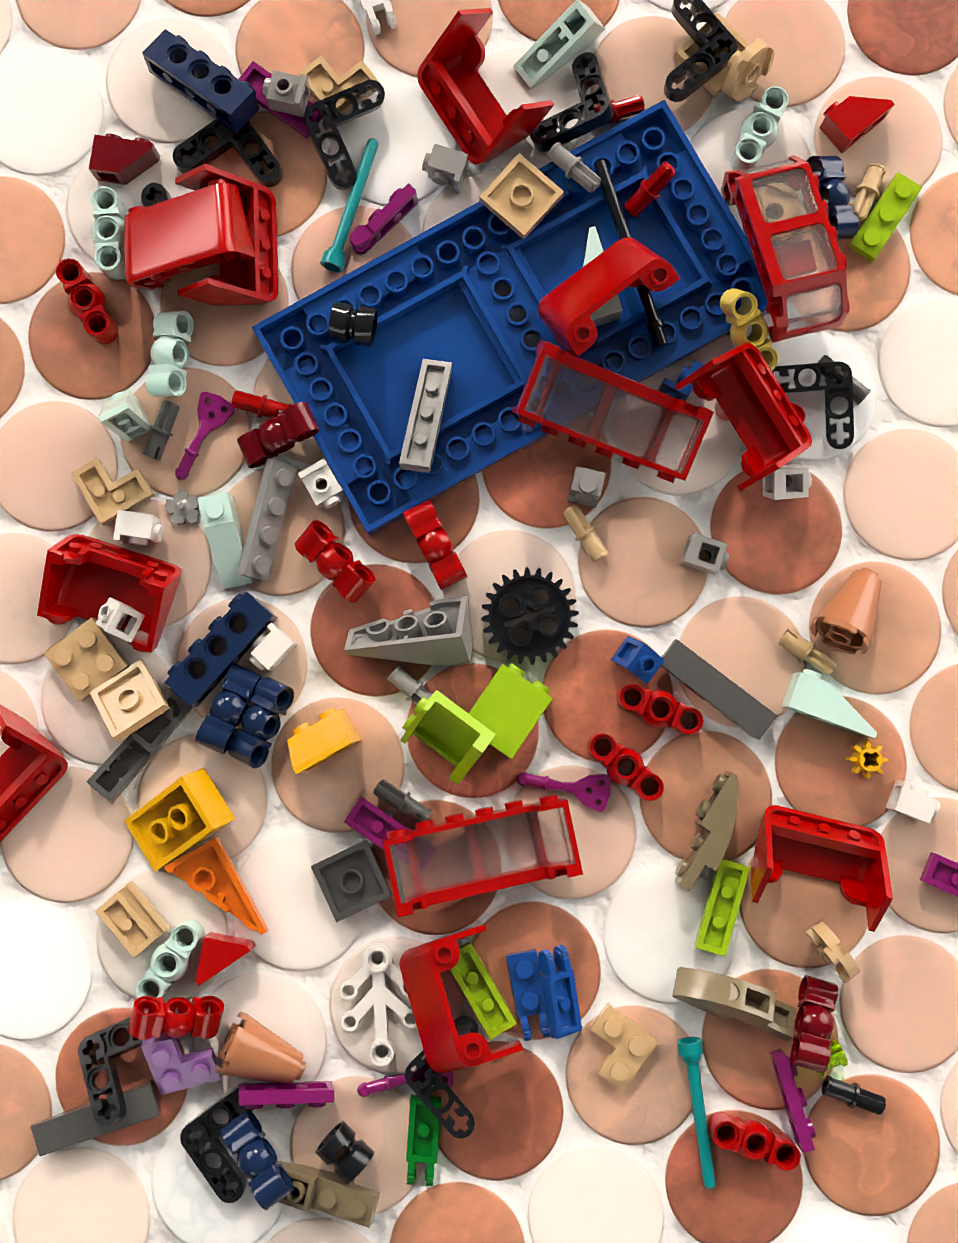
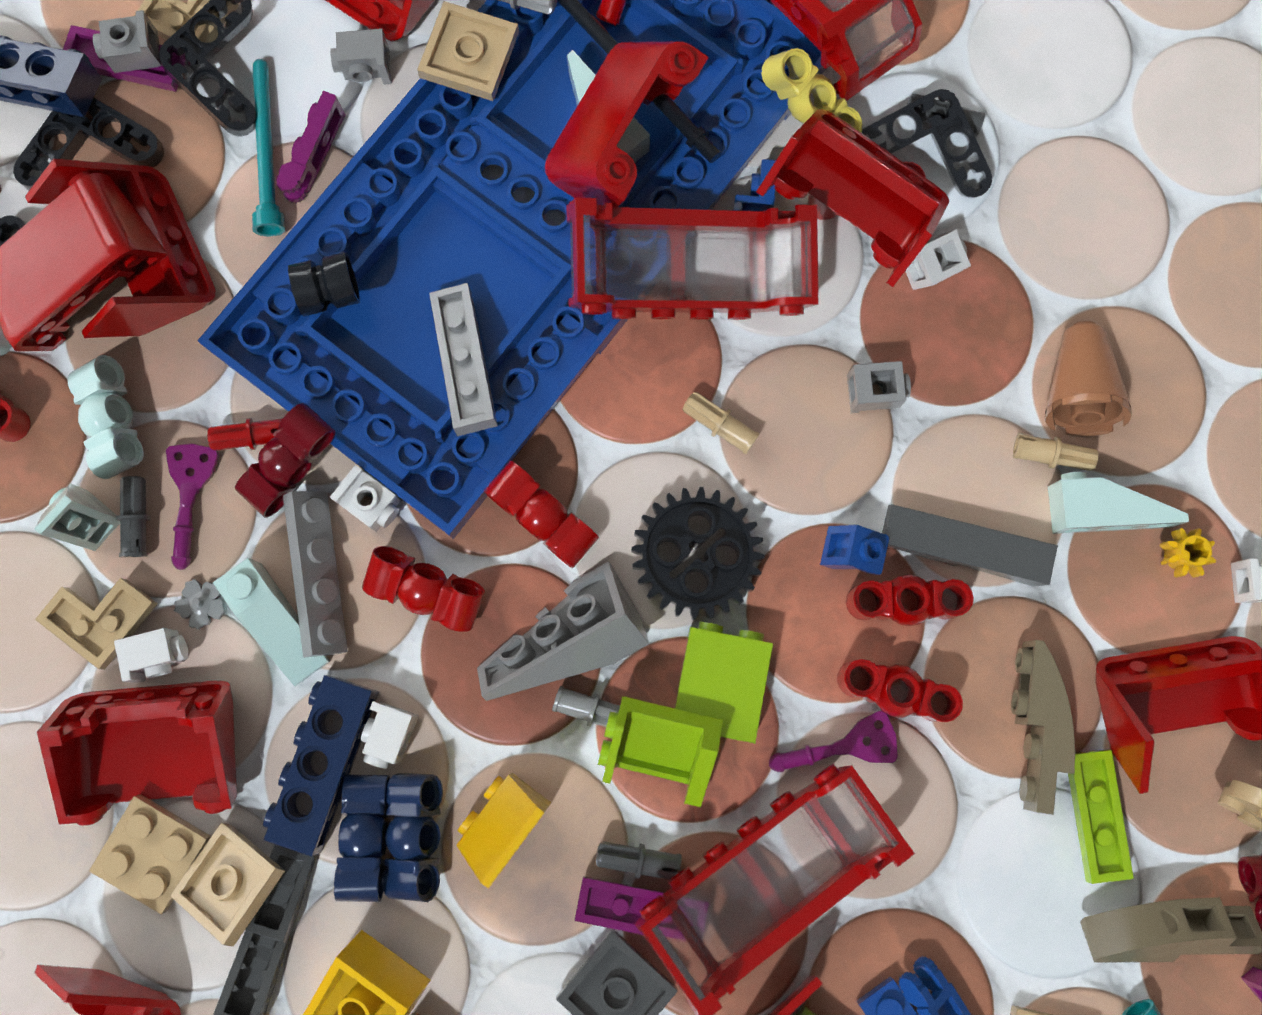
camera: 30 degrees left, 5 degrees down
white brick [95,597,145,643] -> none
light grey brick [567,466,606,508] -> none

